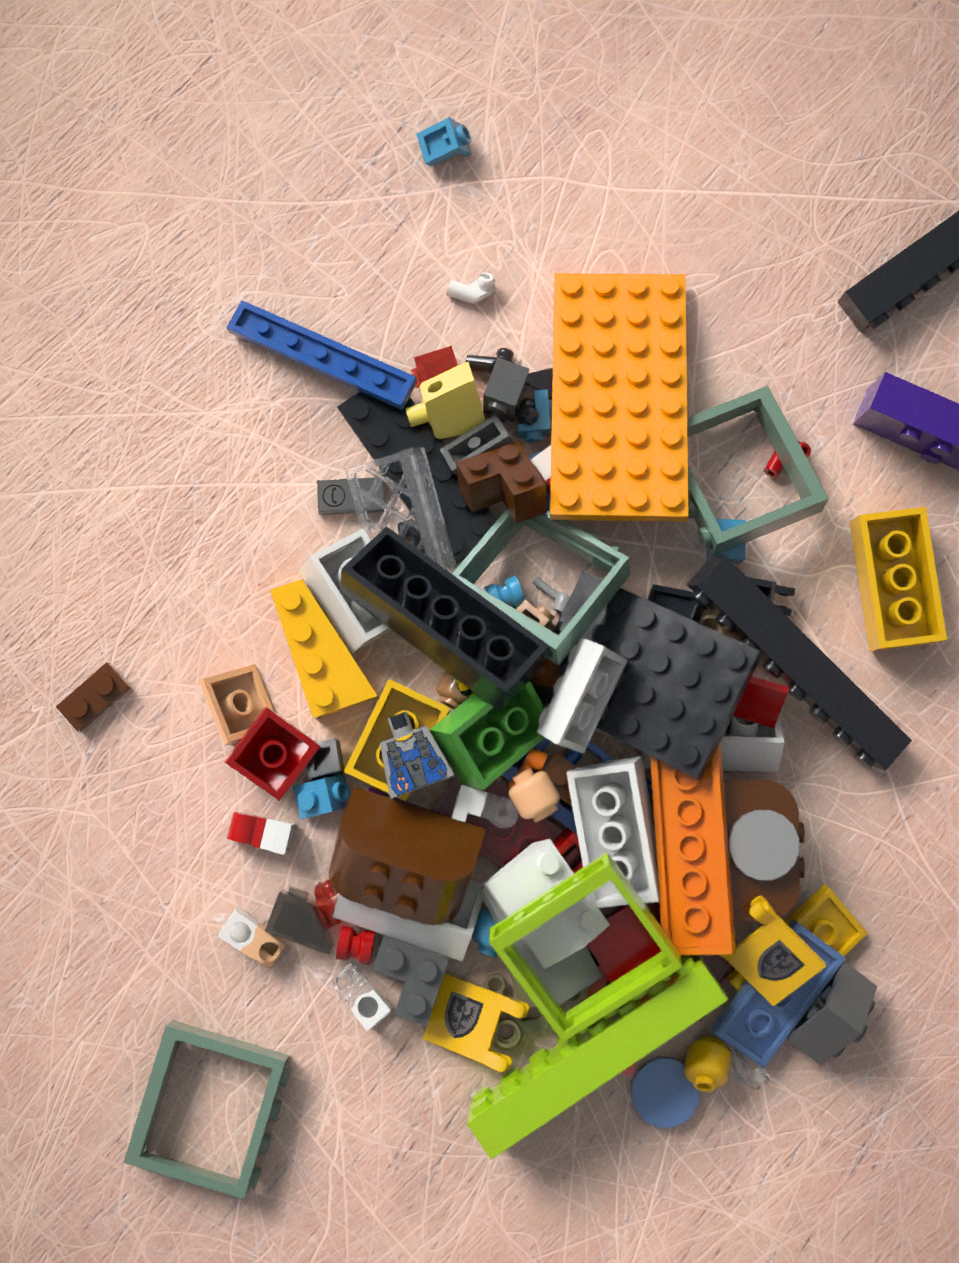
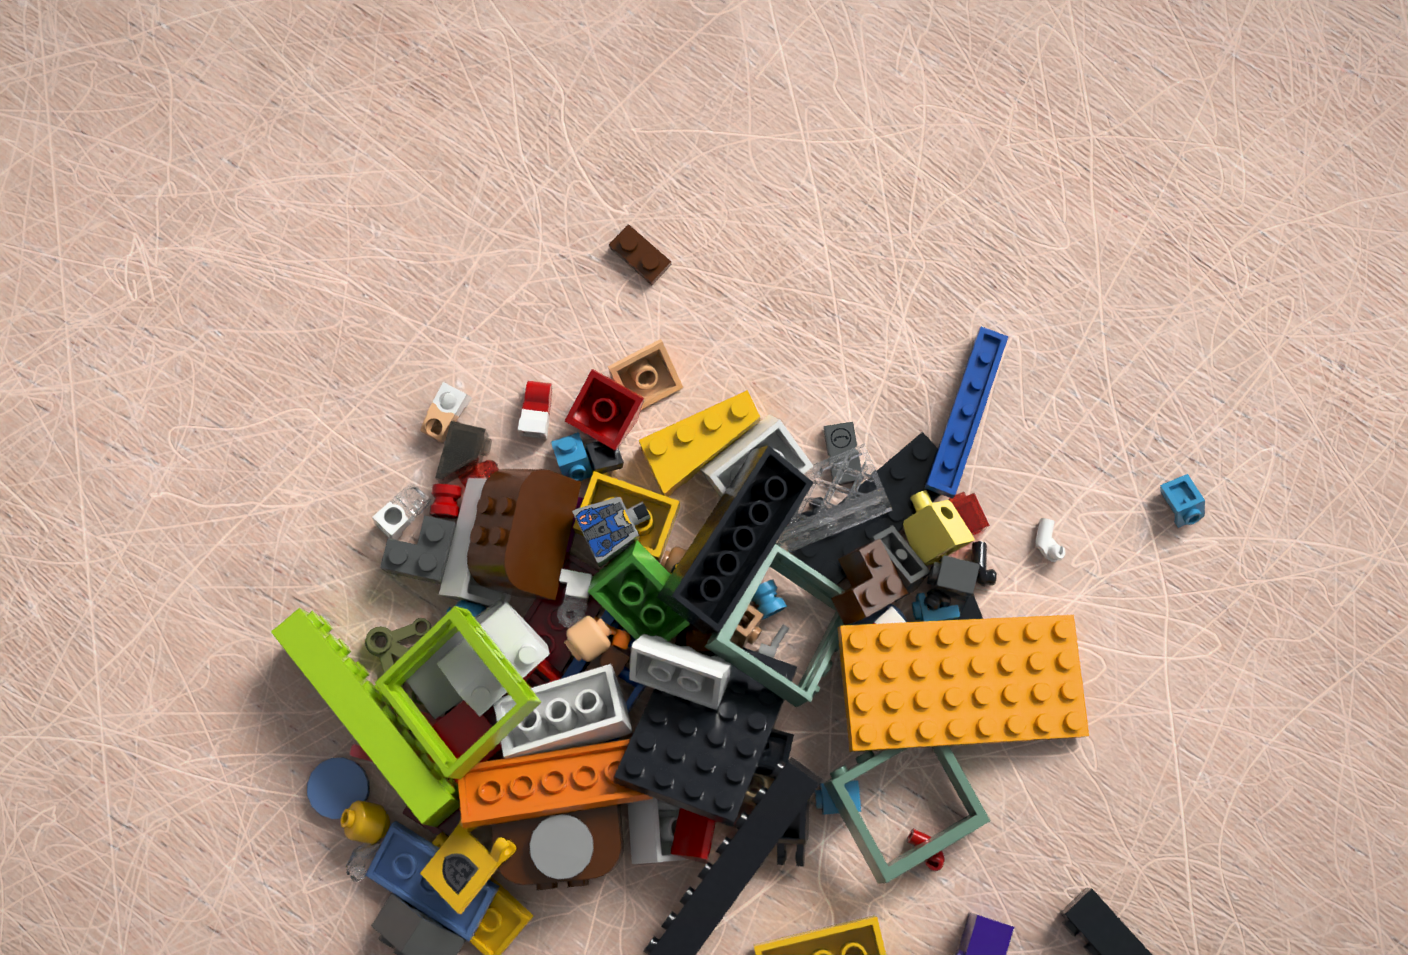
camera: 90 degrees right, 5 degrees down
sand green window [123,1020,292,1199] -> none
yellow flag [422,973,530,1072] -> none

